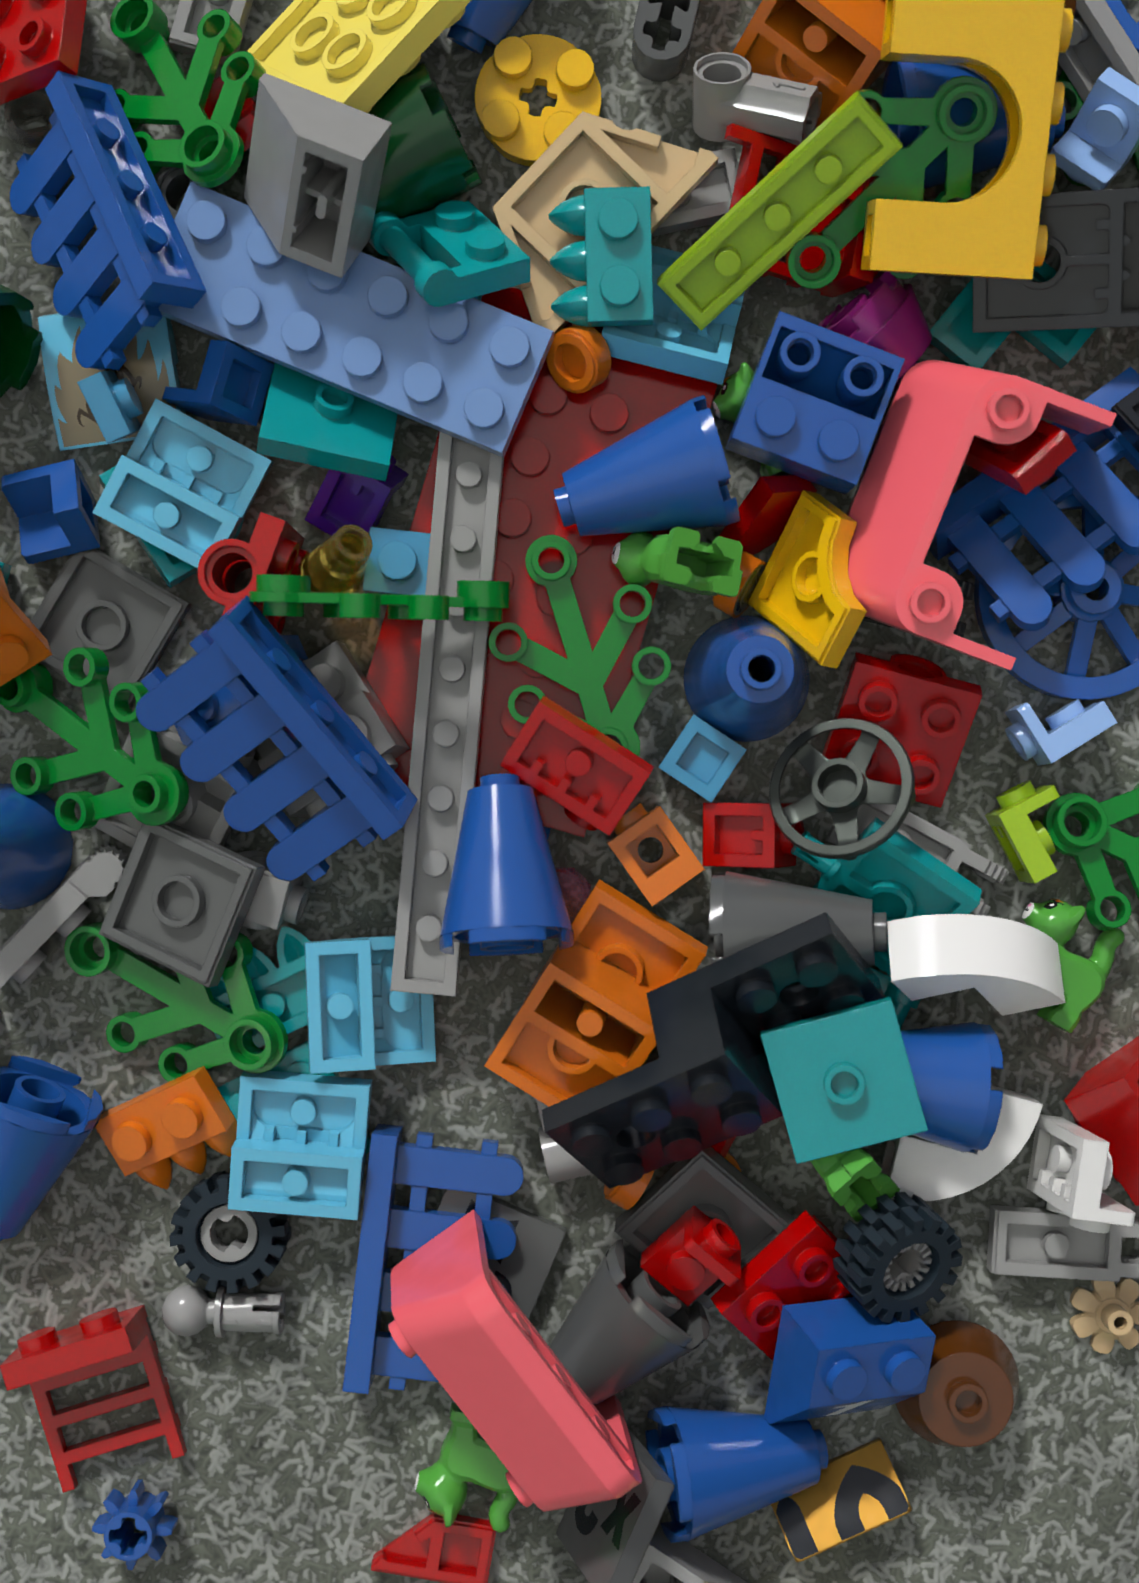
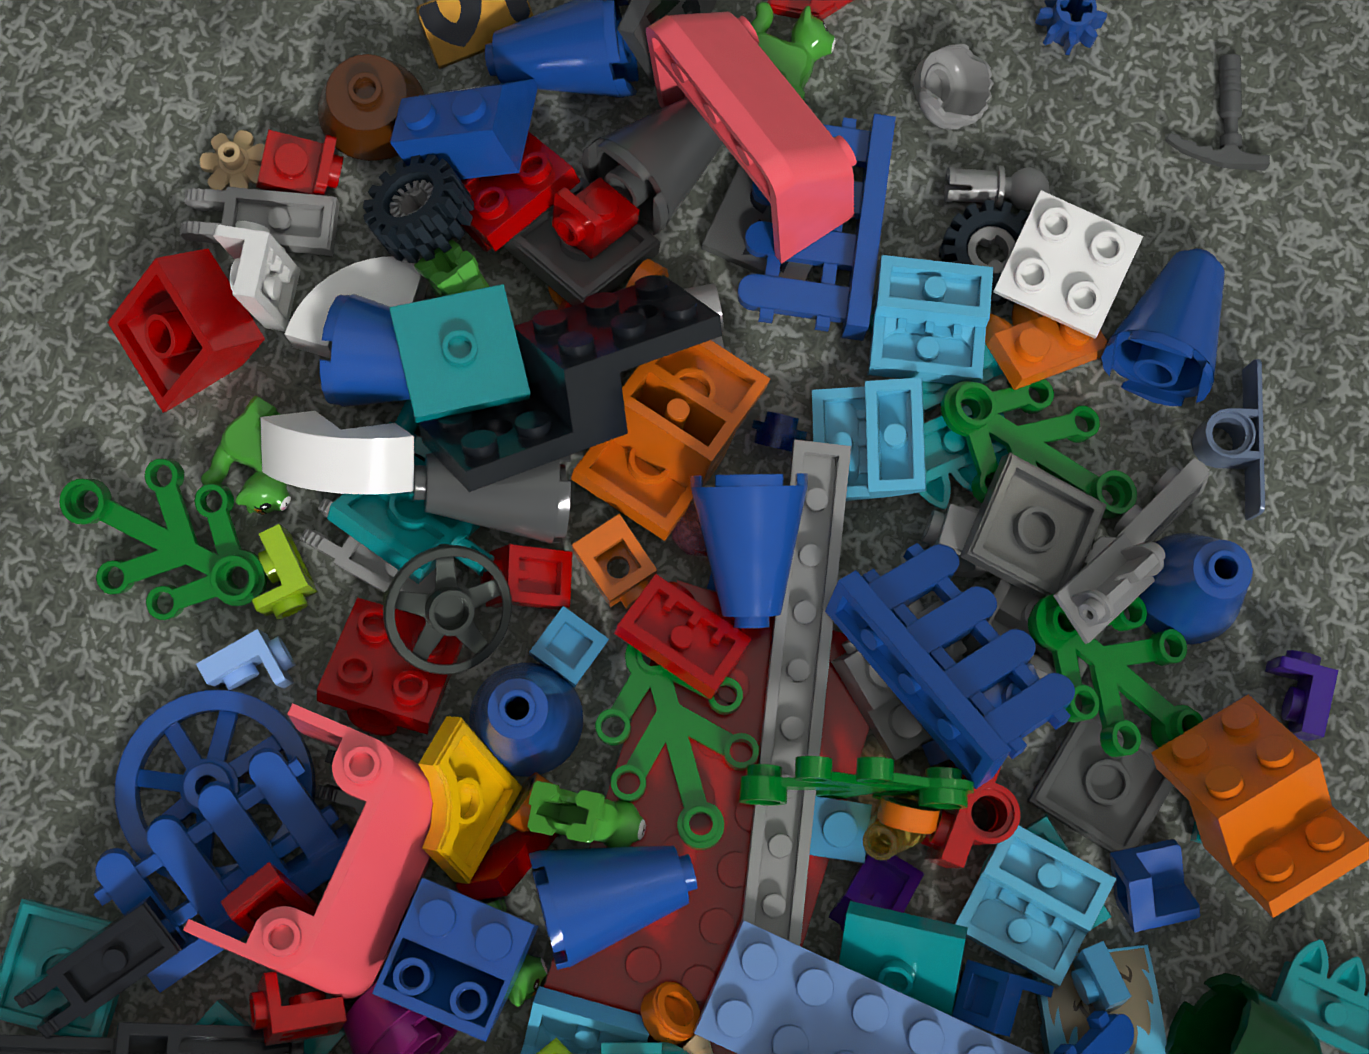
camera: 170 degrees right, 10 degrees down
red plate [0,1305,187,1493] -> none
none -> red bracket [249,971,347,1046]
none -> red bracket [256,129,344,195]
none -> clear blue plate [751,411,808,452]
none -> orange tile [877,796,940,834]
none -> light grey hair [913,44,994,130]
none -> white plate [993,190,1143,339]
none -> light grey hinge [1053,533,1165,644]

